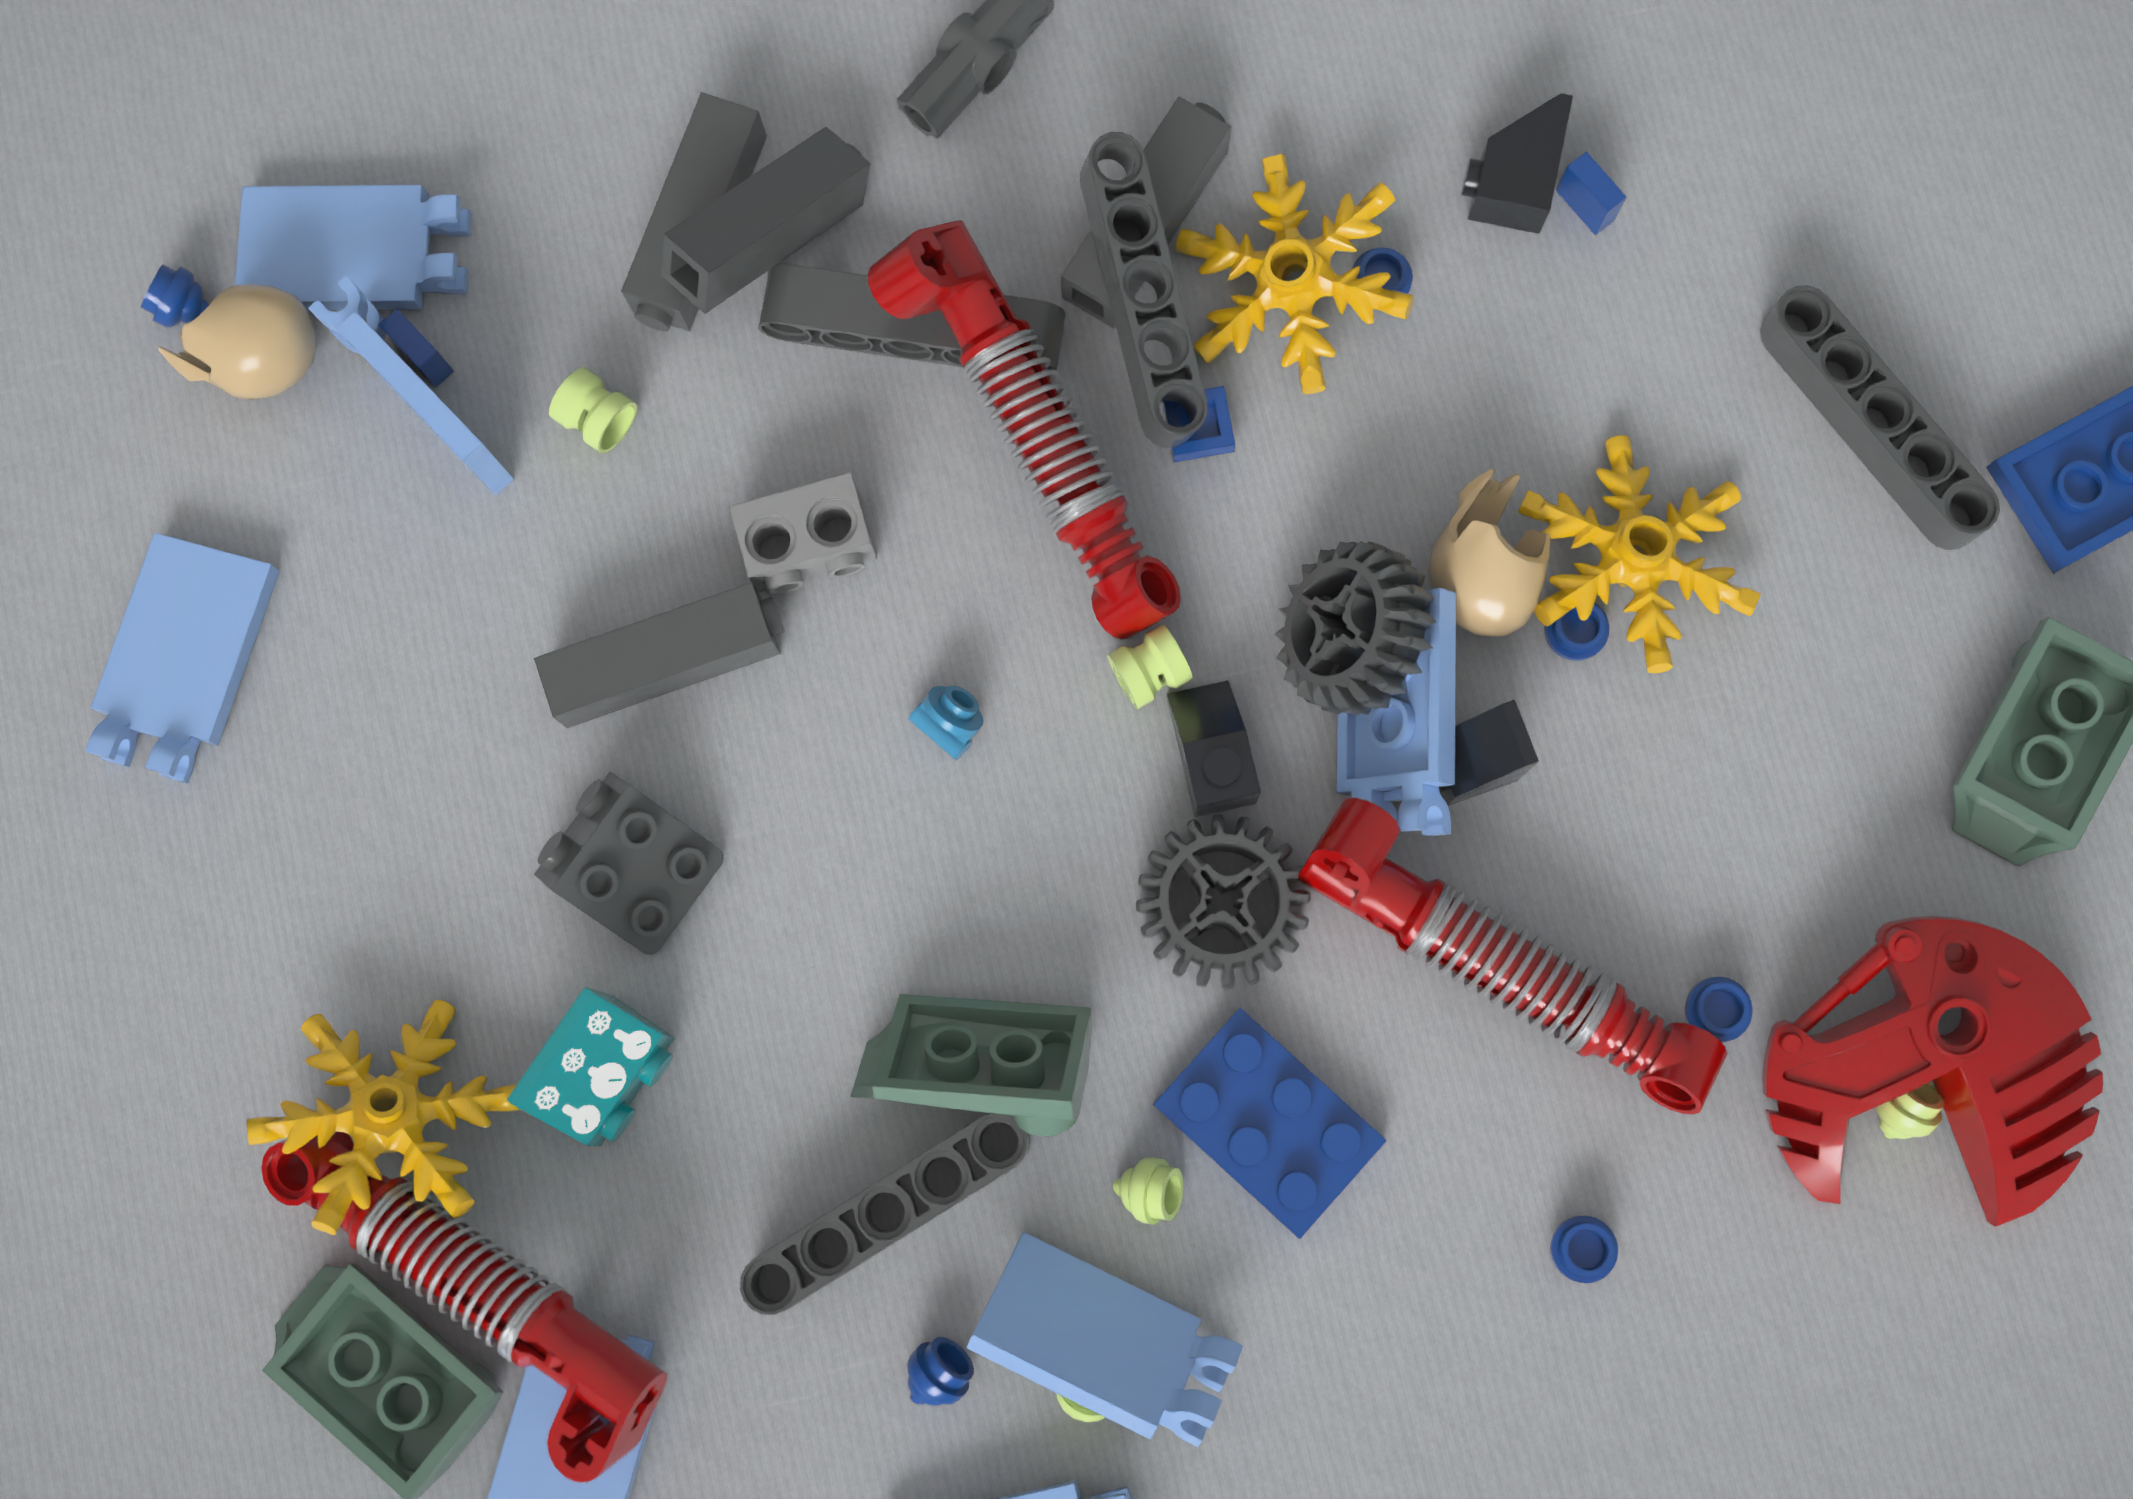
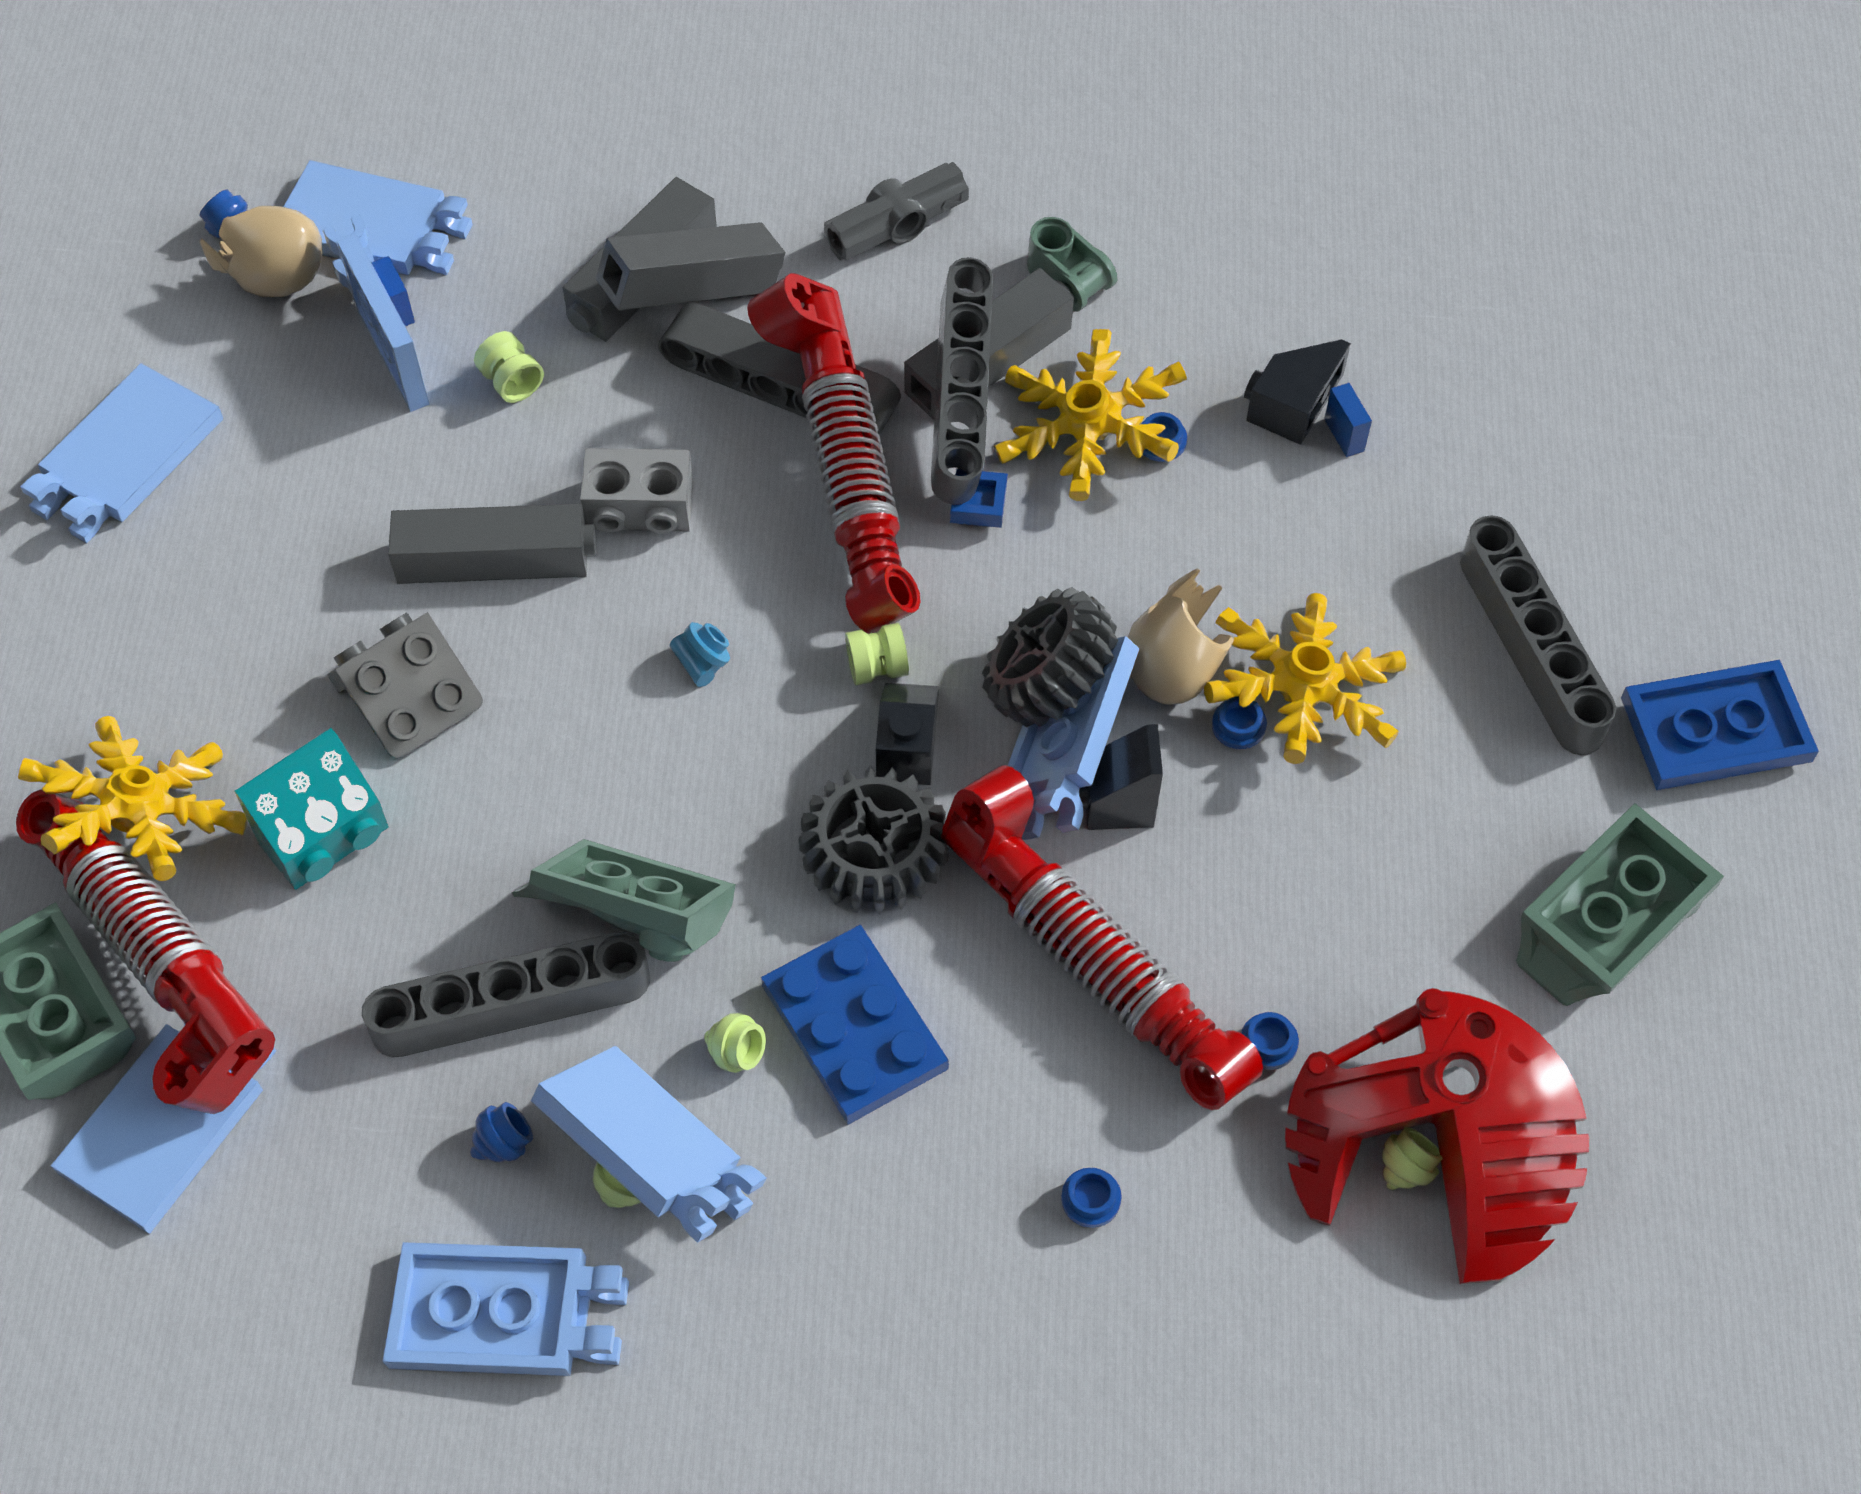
camera: 10 degrees right, 20 degrees down
none -> sand green piece [1027,217,1118,312]

